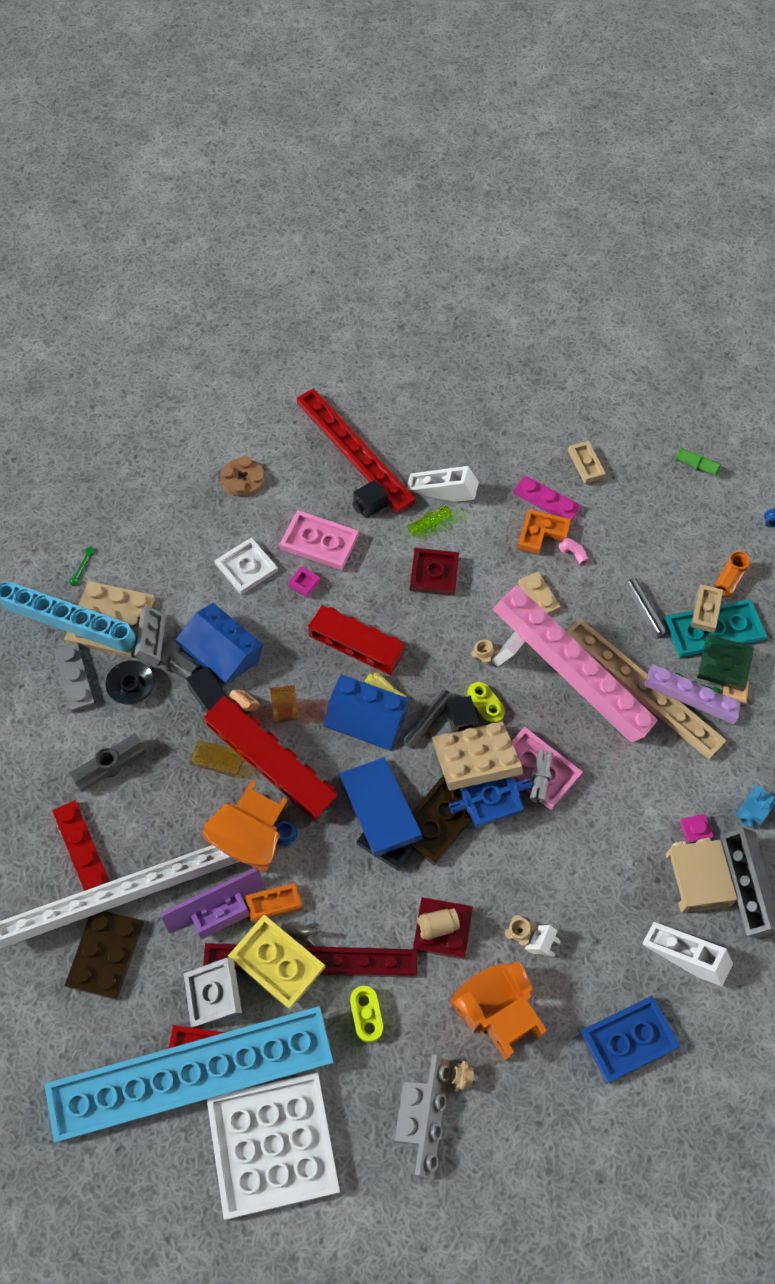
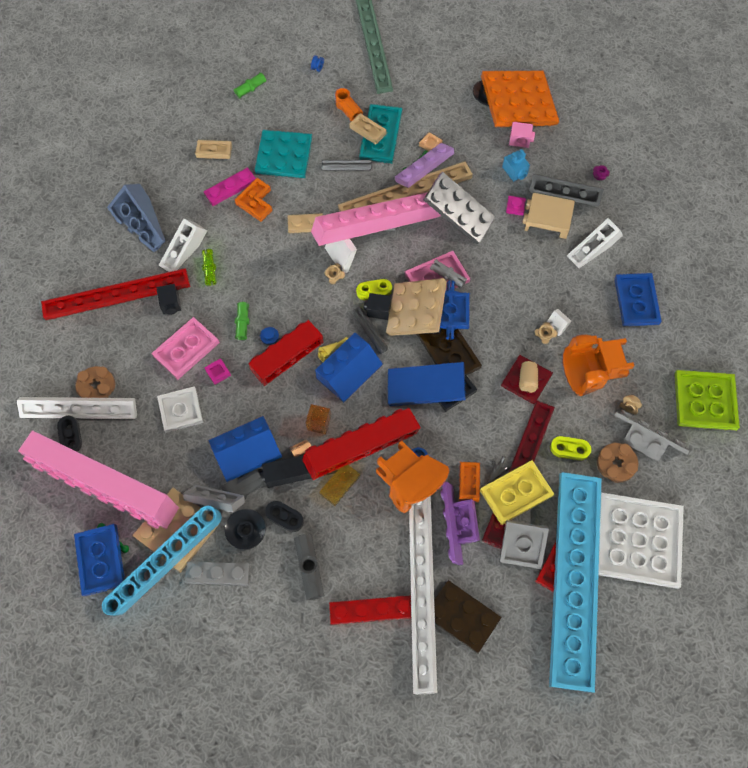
camera: 65 degrees left, 5 degrees up
dark red plate [410,548,459,595] -> none
bright pink arm [559,538,589,565] -> none
clear green plate [697,634,754,691] -> none
none -> white plate [17,397,137,419]
none -> bright pink brick [18,431,179,529]
none -> black plate [57,415,82,452]
none -> blue plate [74,524,125,596]
none -> sand blue wedge [107,184,165,252]
none -> bright green pin [235,302,250,340]
none -> teal plate [254,130,313,178]
none -> blue plate [260,327,279,345]
none -> black plate [265,501,304,532]
none -> plate [423,172,495,244]
none -> medium nougat plate [597,443,638,483]
none -> lime plate [674,370,740,431]

